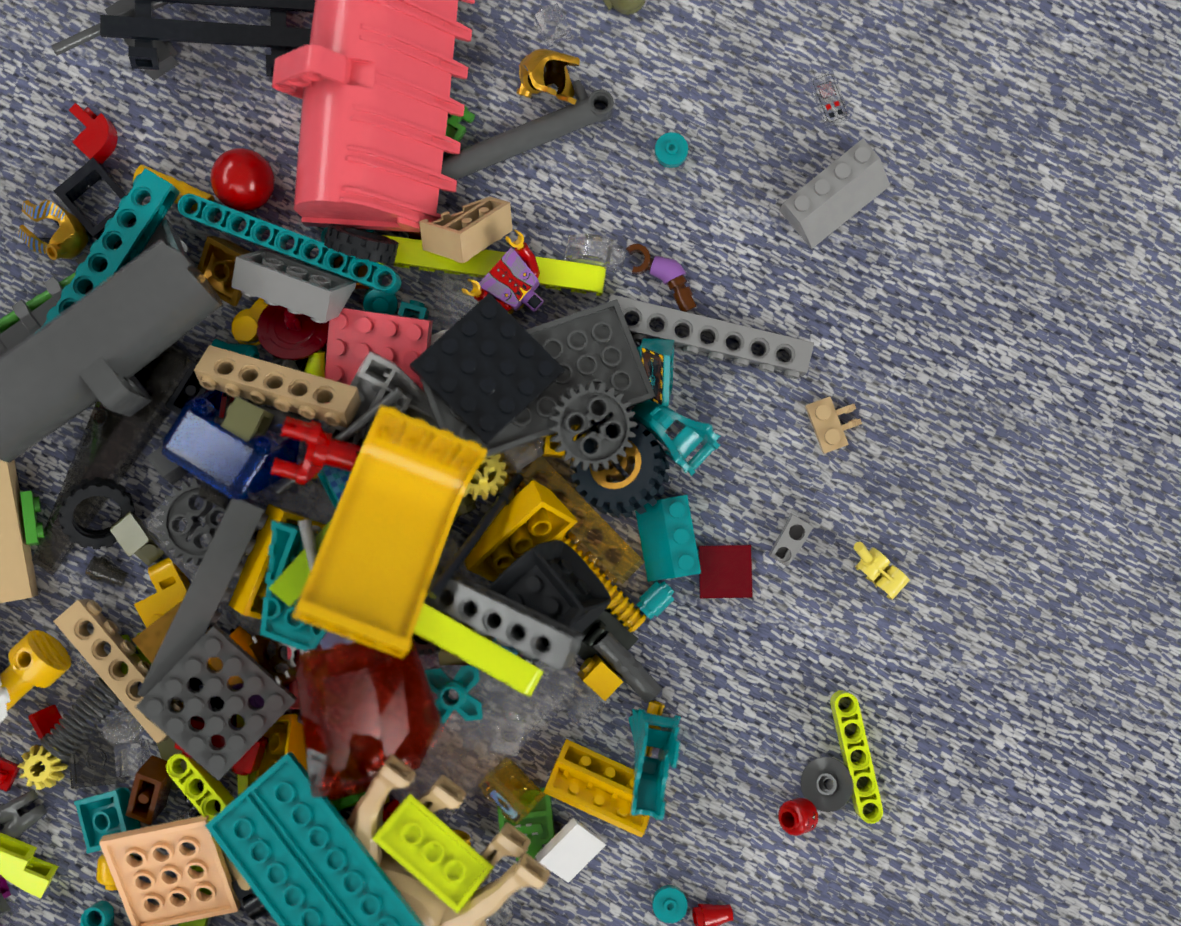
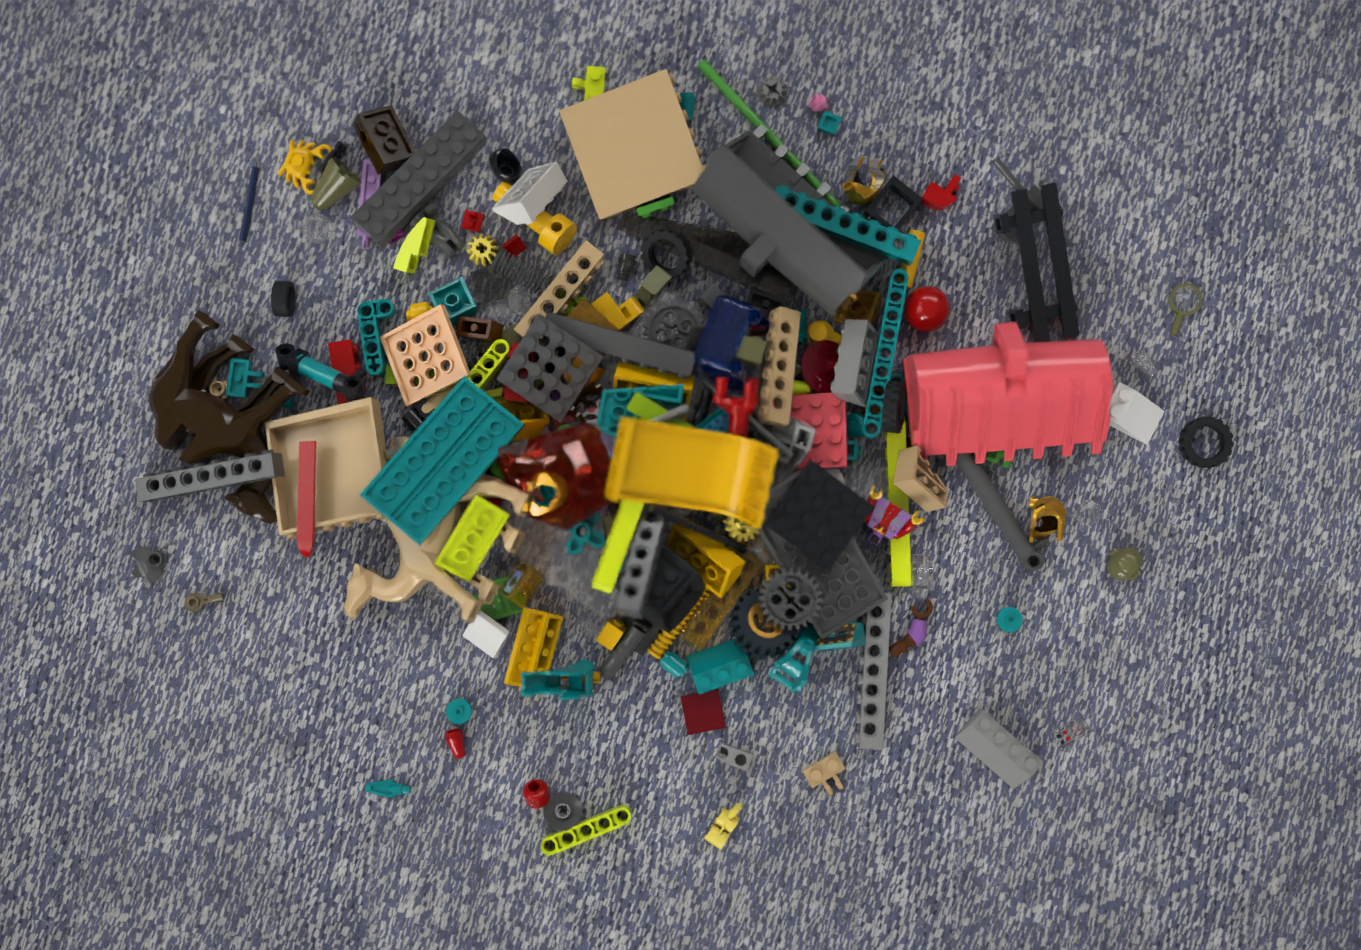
camera: 85 degrees right, 0 degrees up
none -> pearl gold piece [523,472,569,516]
none -> black pin [691,389,713,427]

